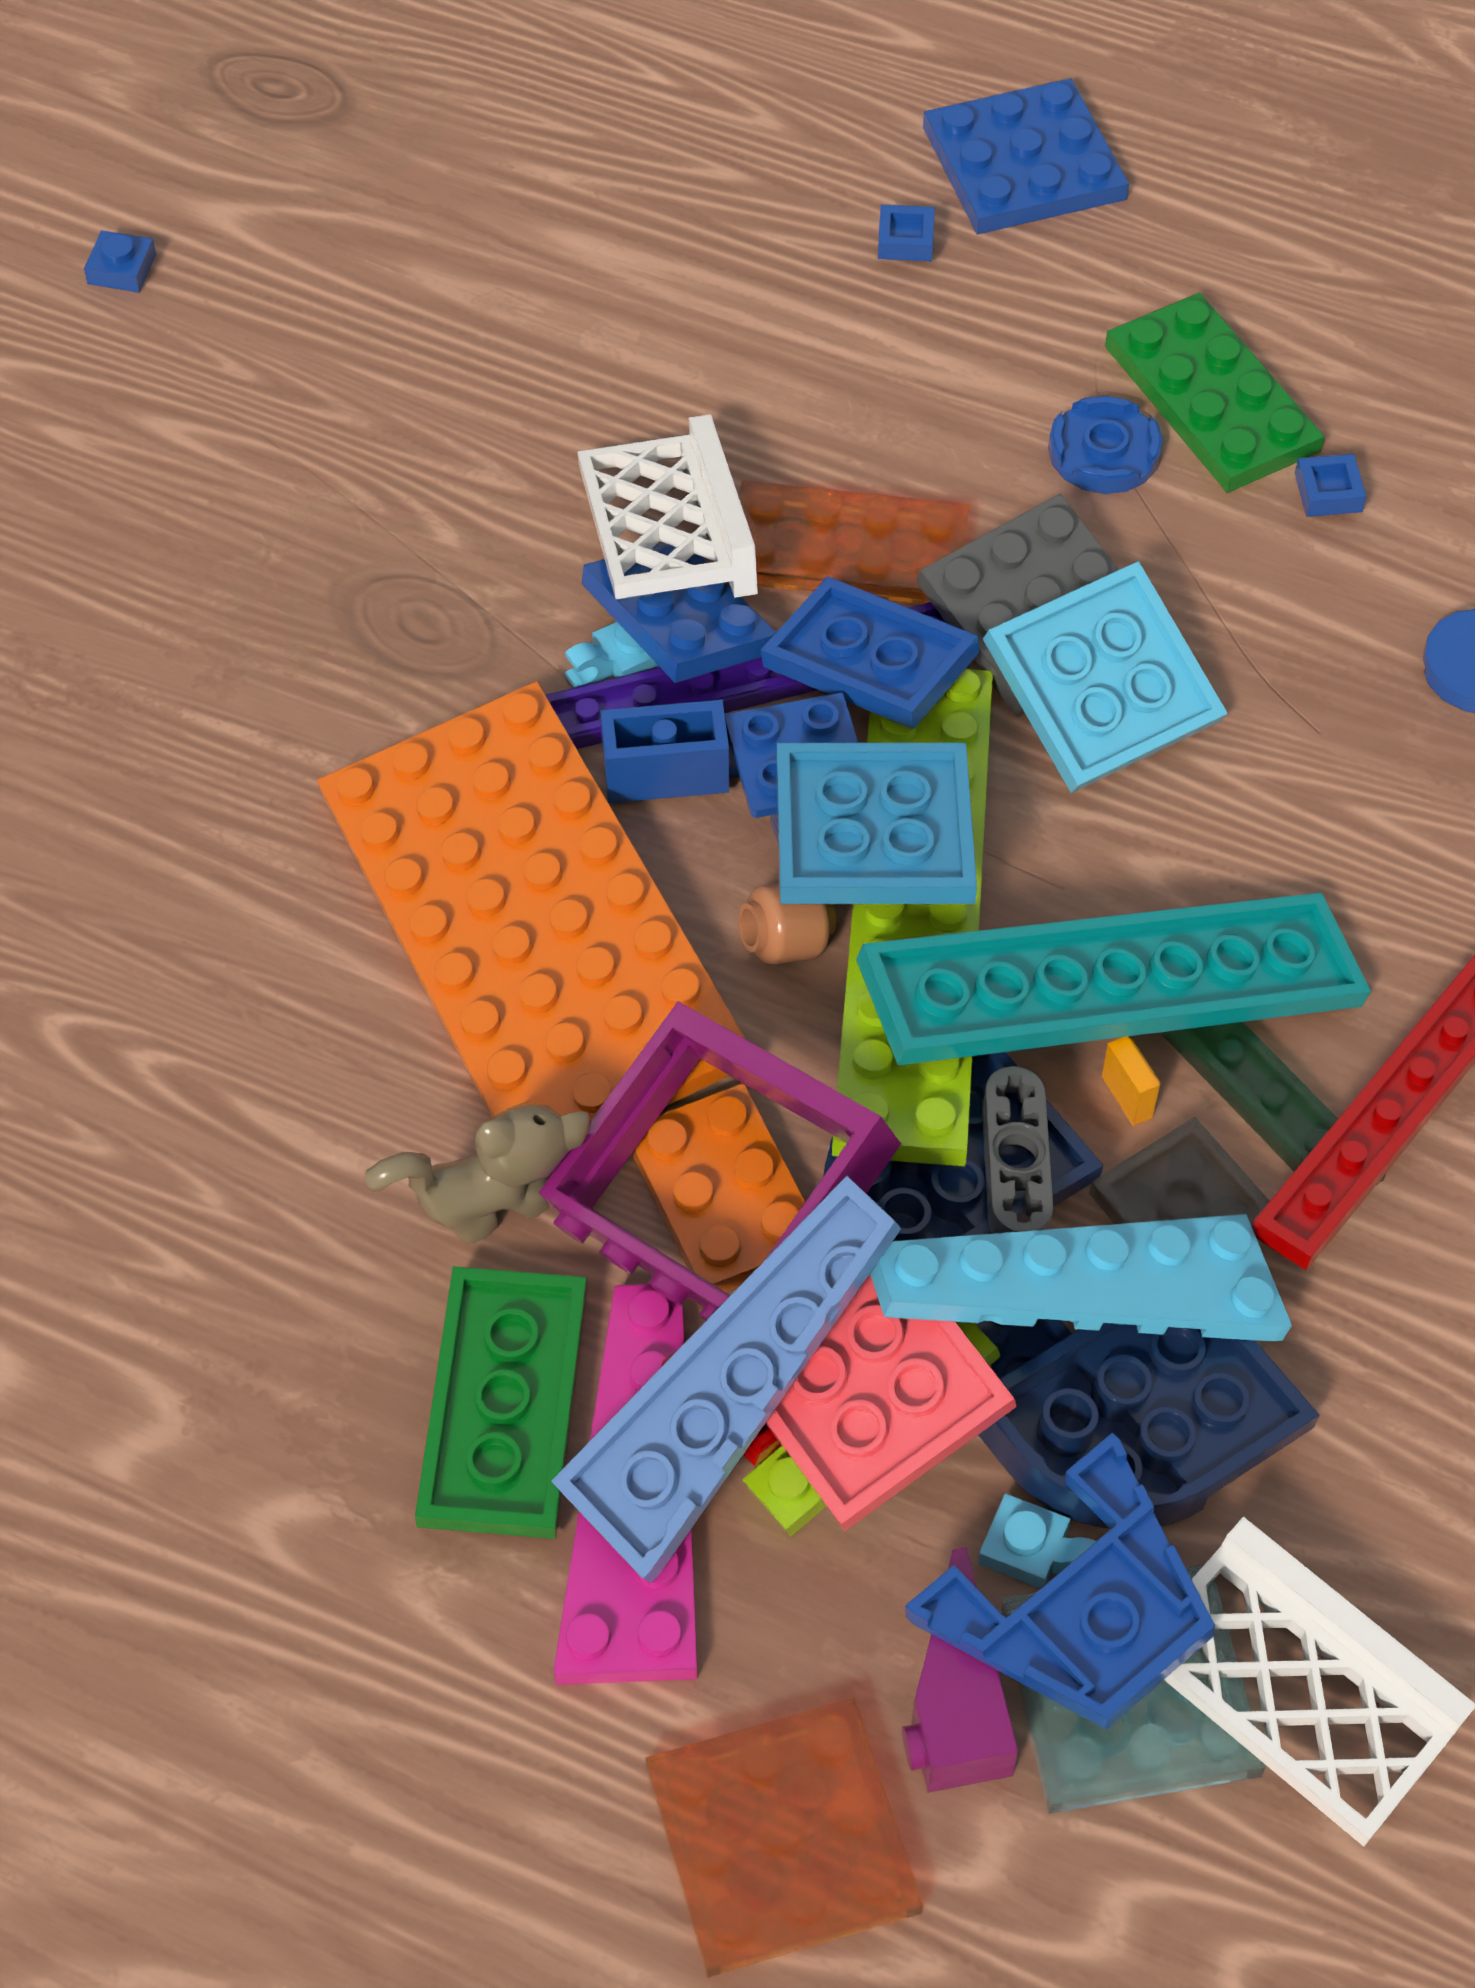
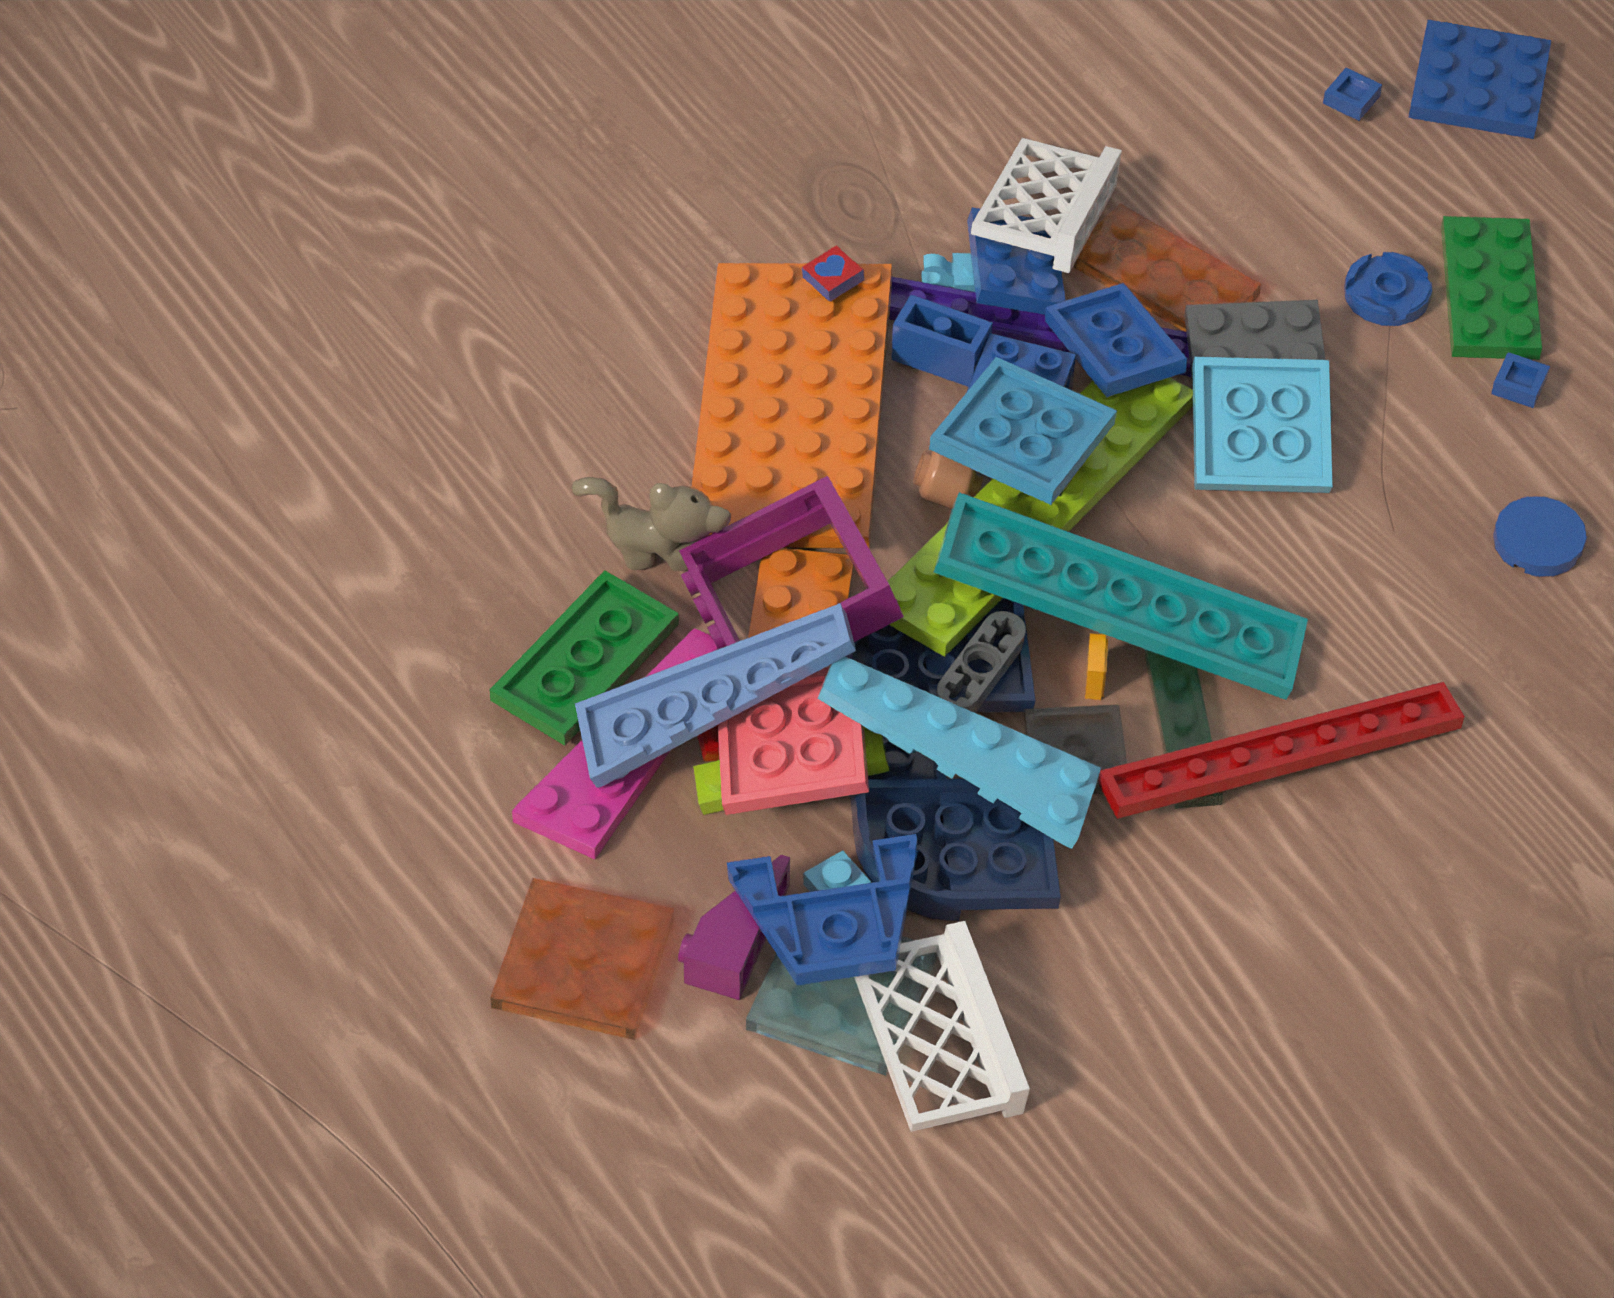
camera: 30 degrees right, 5 degrees down
none -> tile [802,245,864,302]

